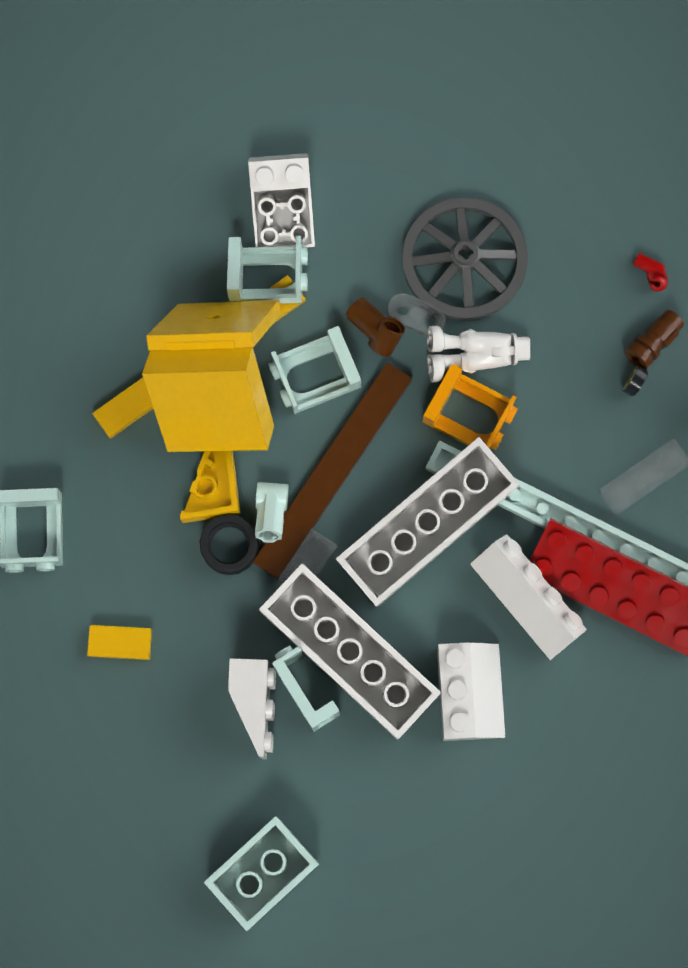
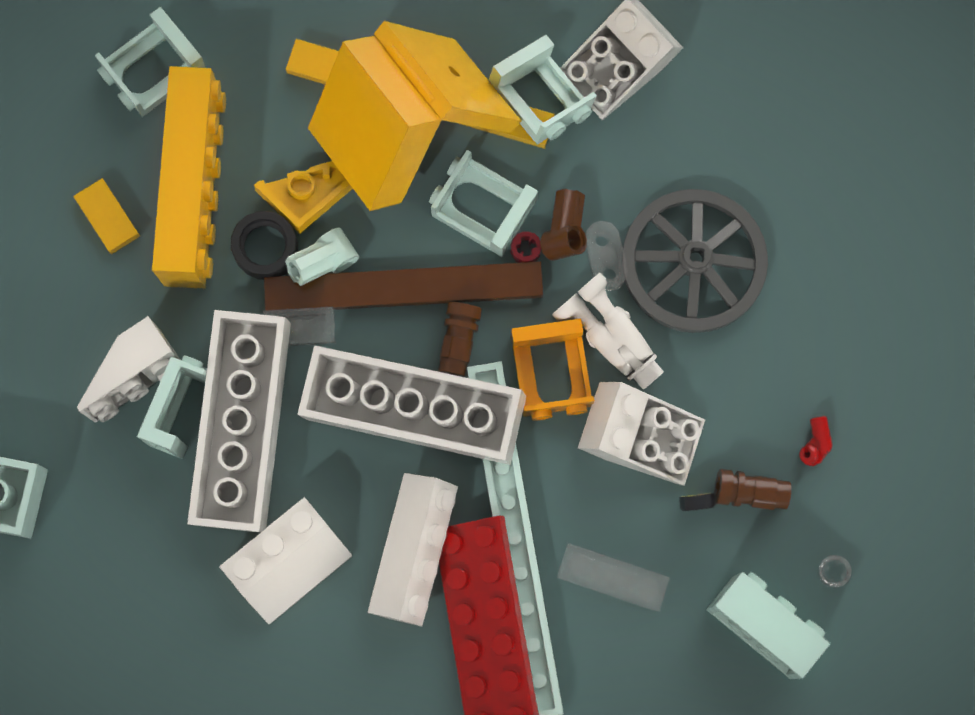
camera: 50 degrees right, 0 degrees up
none -> yellow brick [152,66,226,289]
none -> reddish brown axle [438,302,482,377]
none -> dark red bush [511,231,542,263]
none -> white slope [578,382,705,486]

